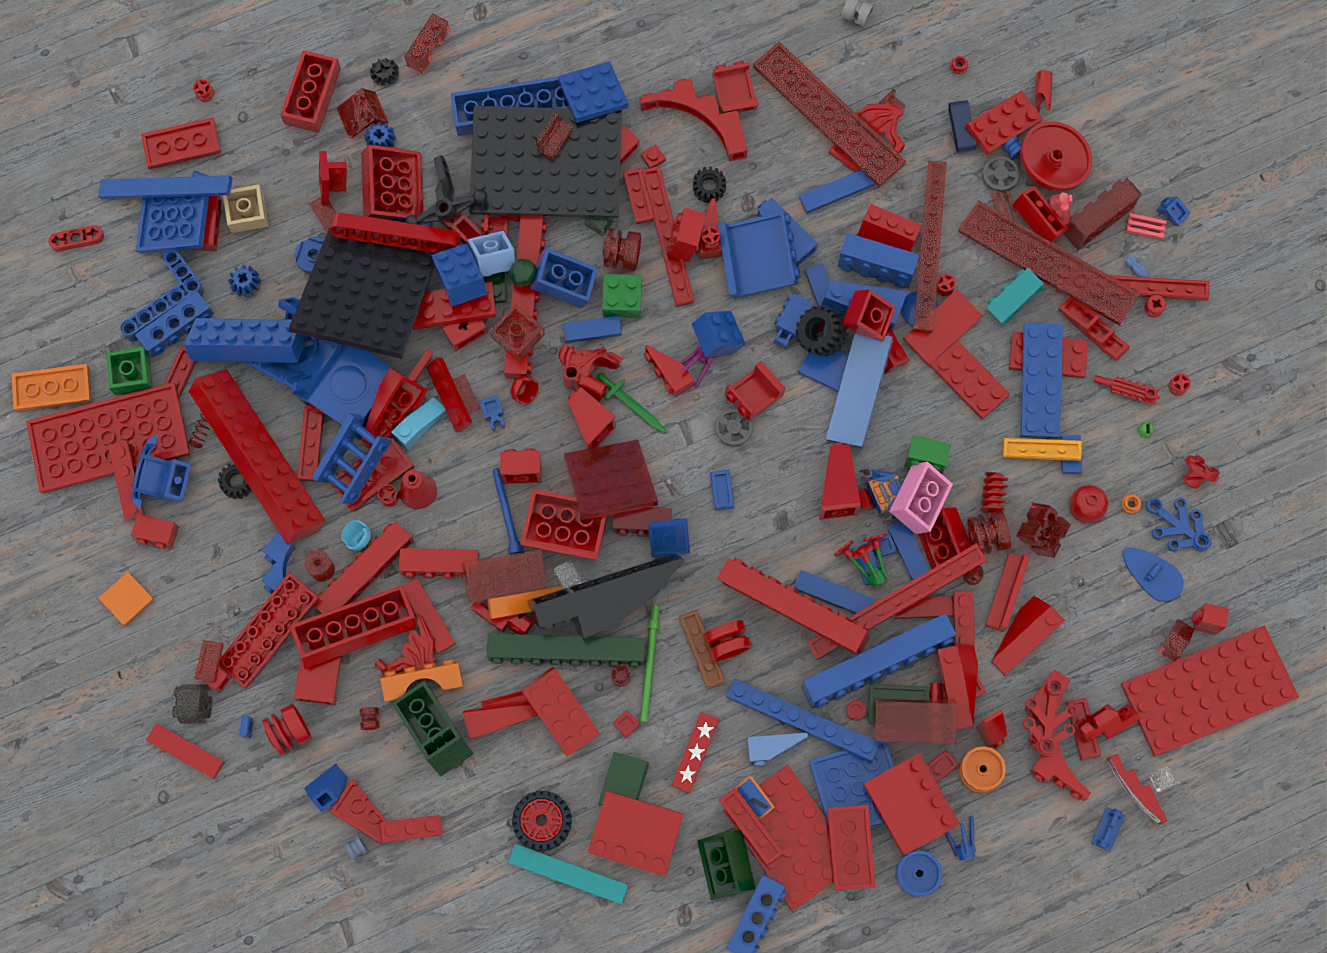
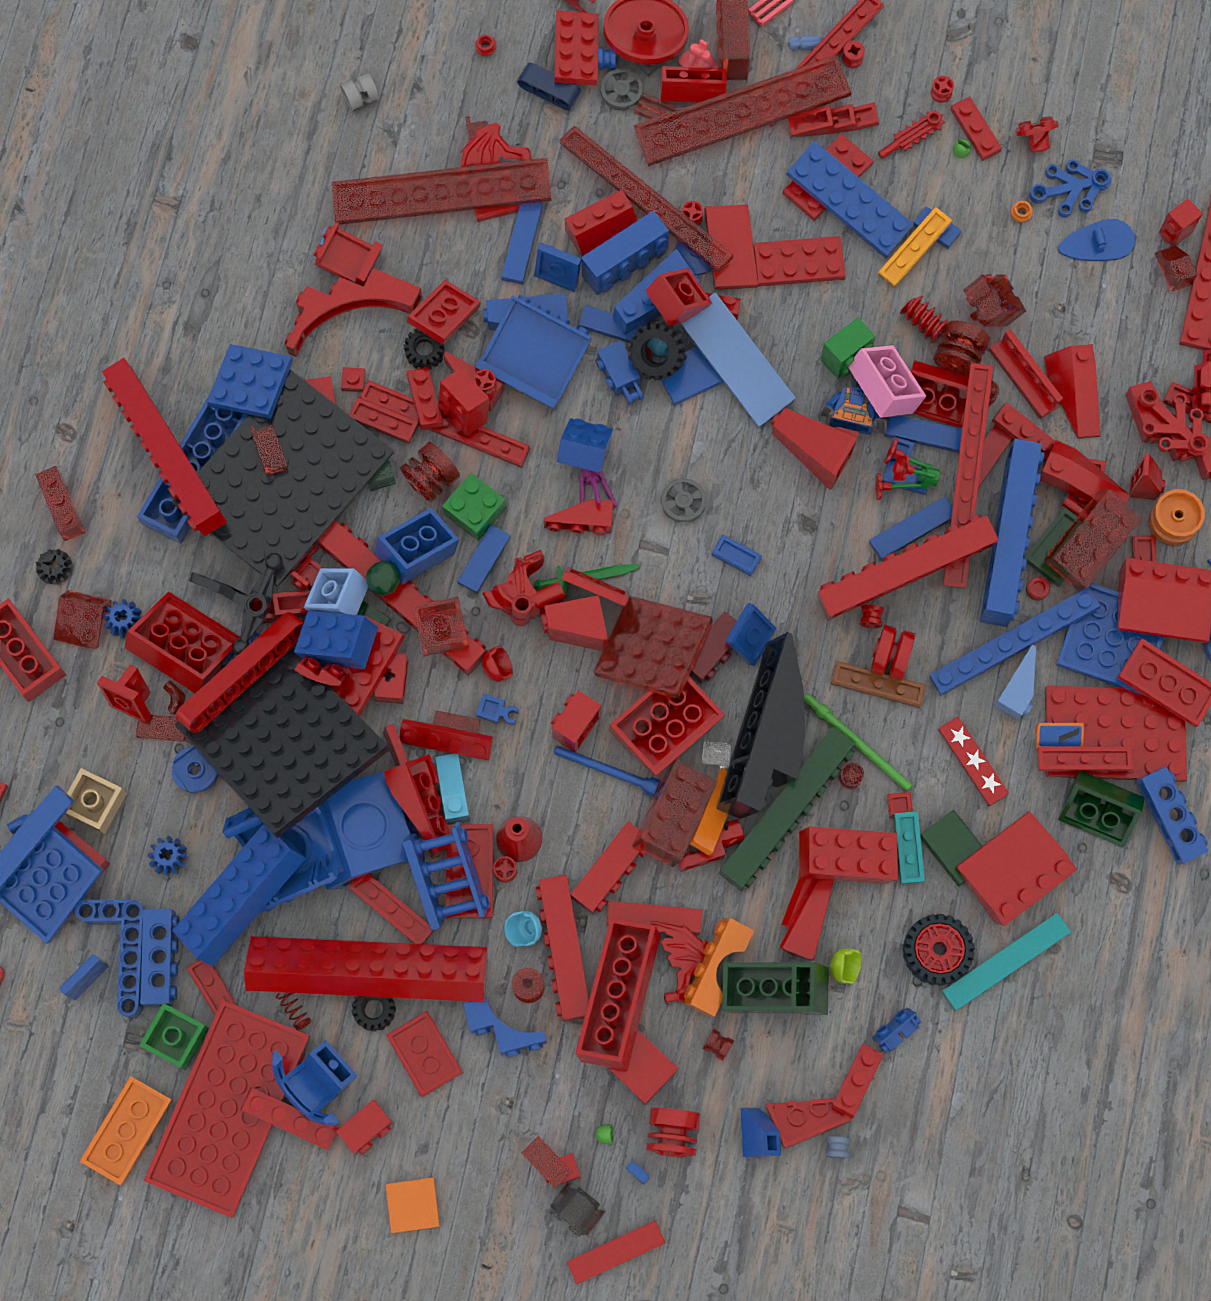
camera: 55 degrees left, 0 degrees up
red plate [216,572,319,688] -> none
red panel [724,361,786,421] -> none
teal wedge [986,268,1046,326] -> none
red cylinder [1069,484,1109,524] -> none
none -> blue tile [59,954,109,1000]
none -> red brick [101,358,227,537]
none -> clear red arm [163,680,185,715]
none -> red slope [294,656,348,686]
none -> red tile [386,1011,463,1097]
none -> red plate [407,280,481,344]
none -> red plate [407,367,443,430]
none -> blue plate [534,243,582,292]
none -> red tile [562,567,629,606]
none -> bright green hinge [595,1124,614,1144]
none -> lime hair [830,948,862,984]
none -> red wheel [859,604,884,629]
none -> blue hinge [872,1008,921,1053]
none -> teal plate [894,812,925,884]
none -> red plate [950,96,1002,161]

